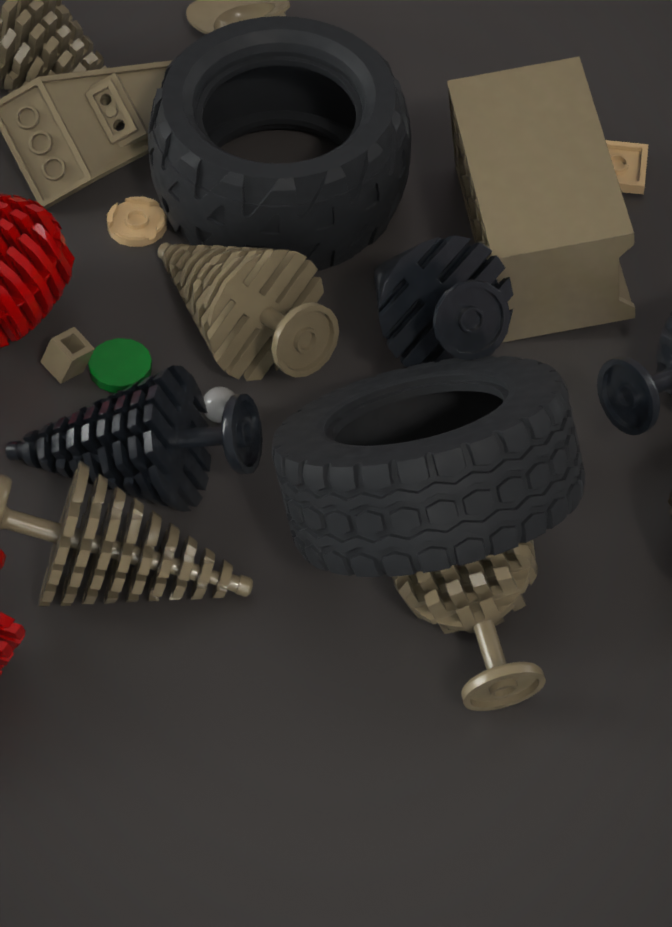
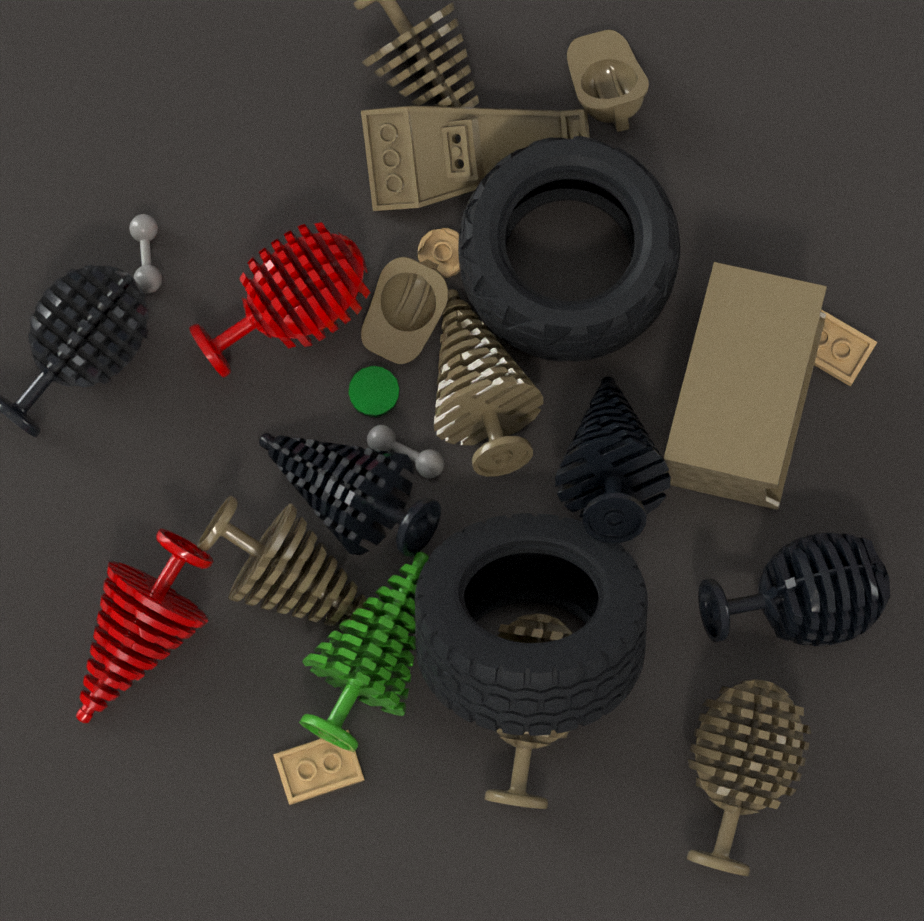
camera: 25 degrees right, 25 degrees up
dark tan brick [40,327,95,384] -> none
none -> tan tile [273,730,365,805]
none -> bright green plant [299,552,429,752]
none -> dark tan piece [361,257,449,364]

